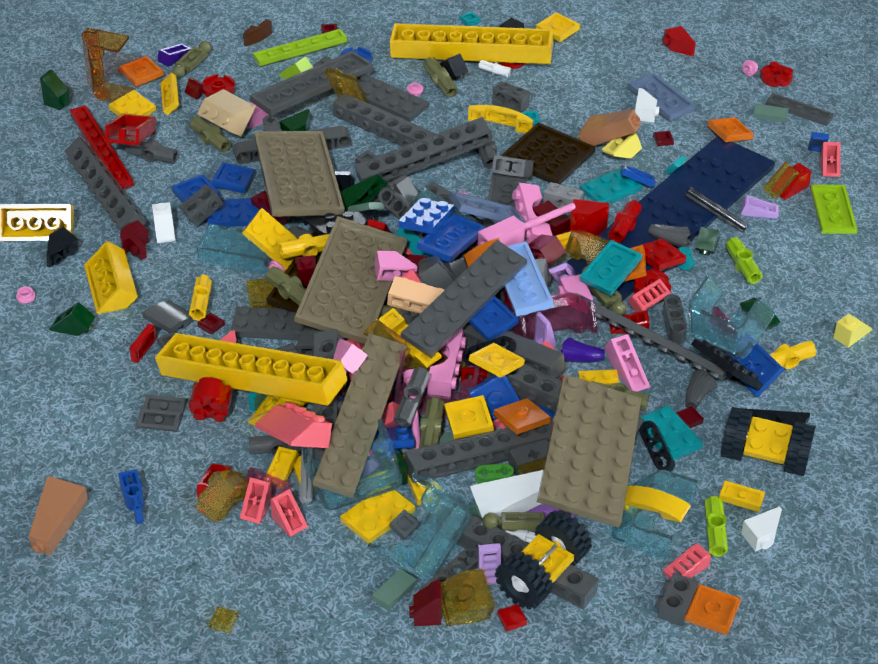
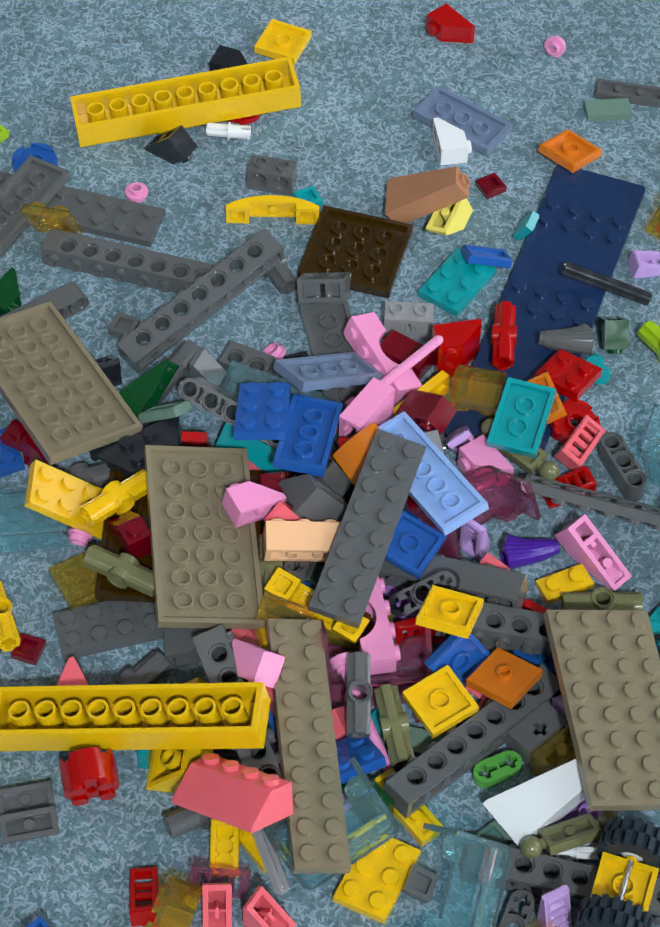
camera: 20 degrees left, 10 degrees up
olive piece [423,57,458,97] -> none
teal tile [459,11,481,26] -> none
red plate [760,61,793,87] -> none

